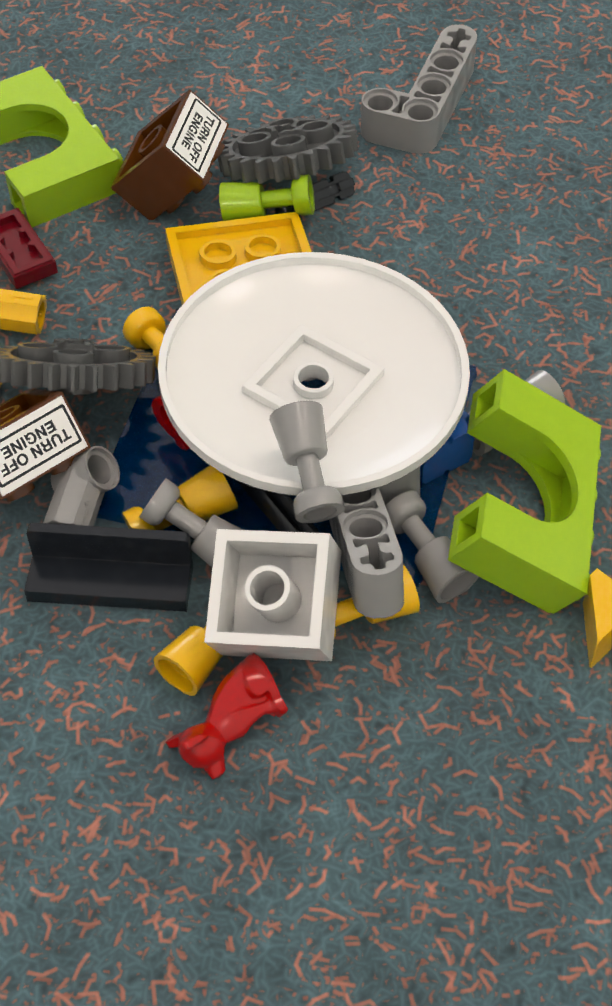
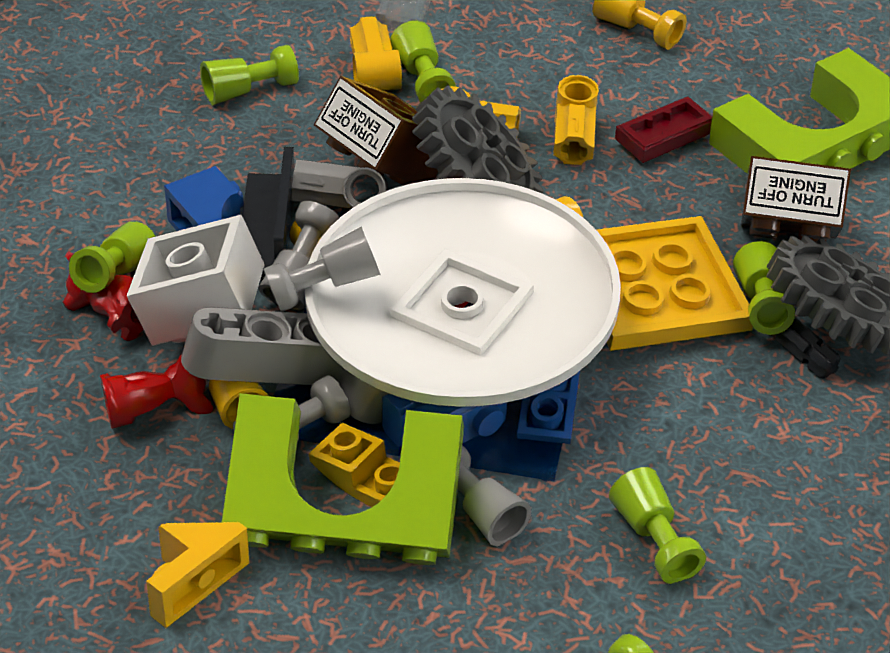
camera: 85 degrees right, 10 degrees down
none -> lime piece [69,221,156,293]
none -> red animal [100,354,213,429]
none -> blue arch [164,166,244,231]
none -> yellow slope [308,423,400,507]
none -> lime piece [609,467,707,584]

